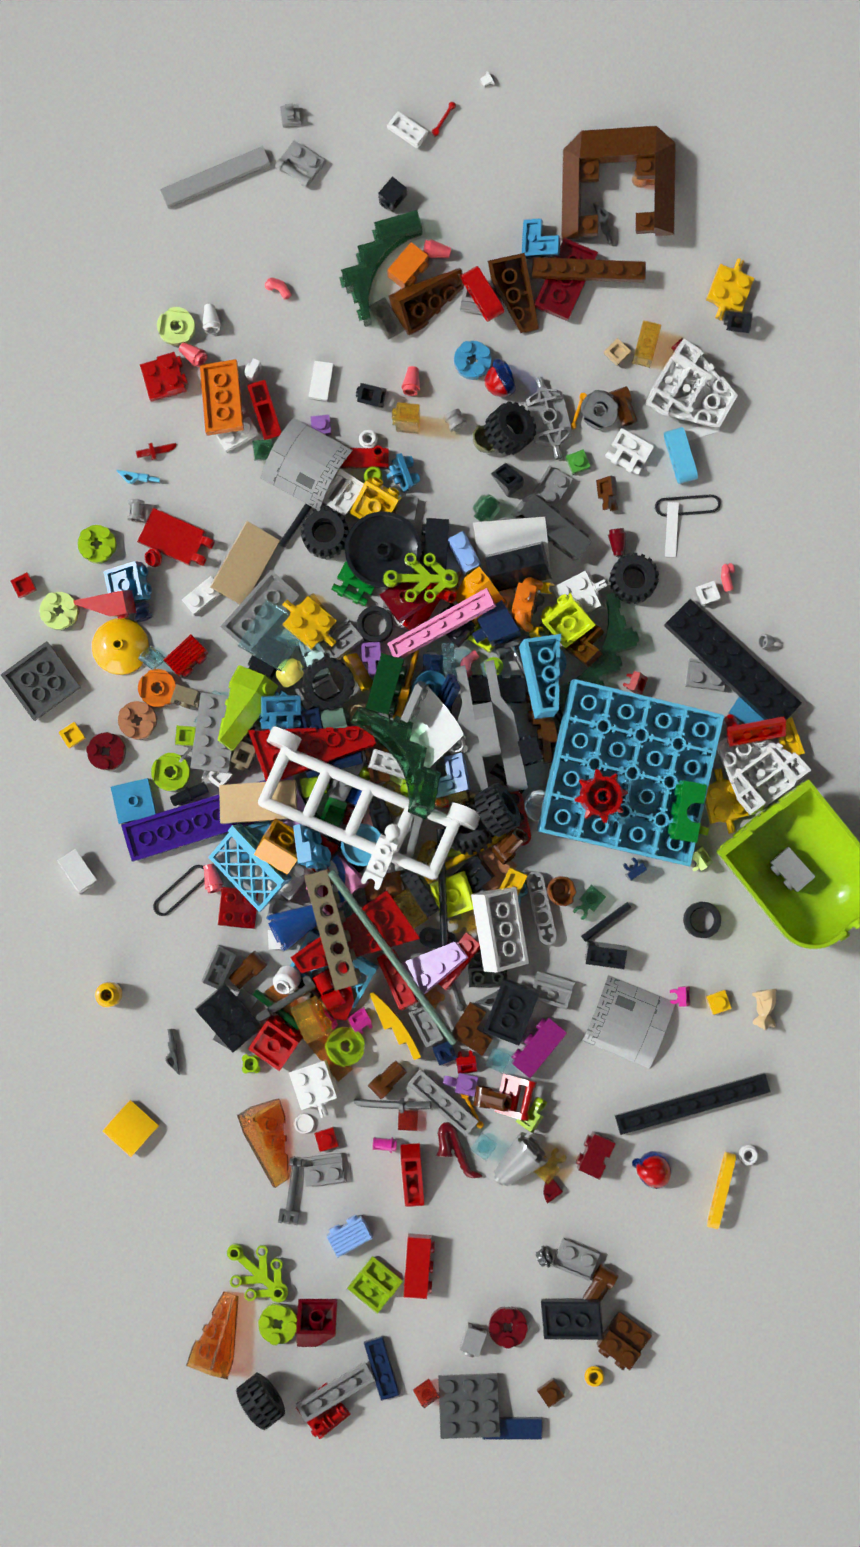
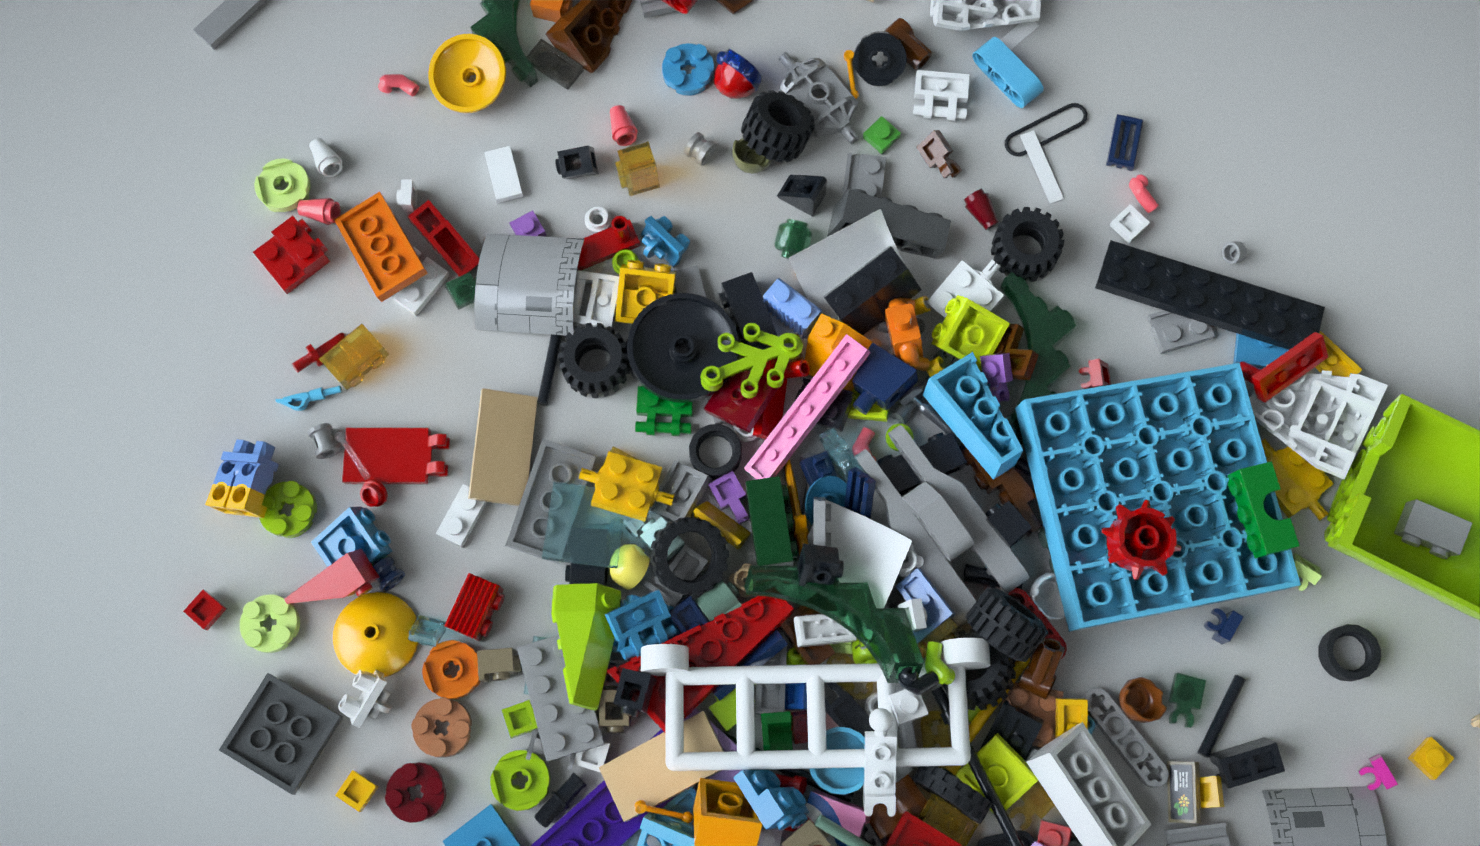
camera: 30 degrees left, 10 degrees down
none -> medium blue hips [205,439,279,518]
none -> clear yellow brick [319,324,389,390]
none -> clear hinge [335,432,370,480]
none -> white hips [338,670,392,728]
none -> yellow dish [428,34,506,113]
none -> black brick [613,668,657,717]
none -> light orange hinge [634,800,693,823]
none -> black brick [797,544,844,586]
none -> white plate [888,689,928,726]
none -> white plate [898,598,927,634]
none -> black arm [898,667,939,695]
none -> lime arm [925,641,955,685]
none -> medium lavender plate [980,353,1013,403]
none -> dark blue tile [1106,114,1143,171]
none -> tile [1167,761,1201,824]
none -> yellow plate [1200,776,1225,809]

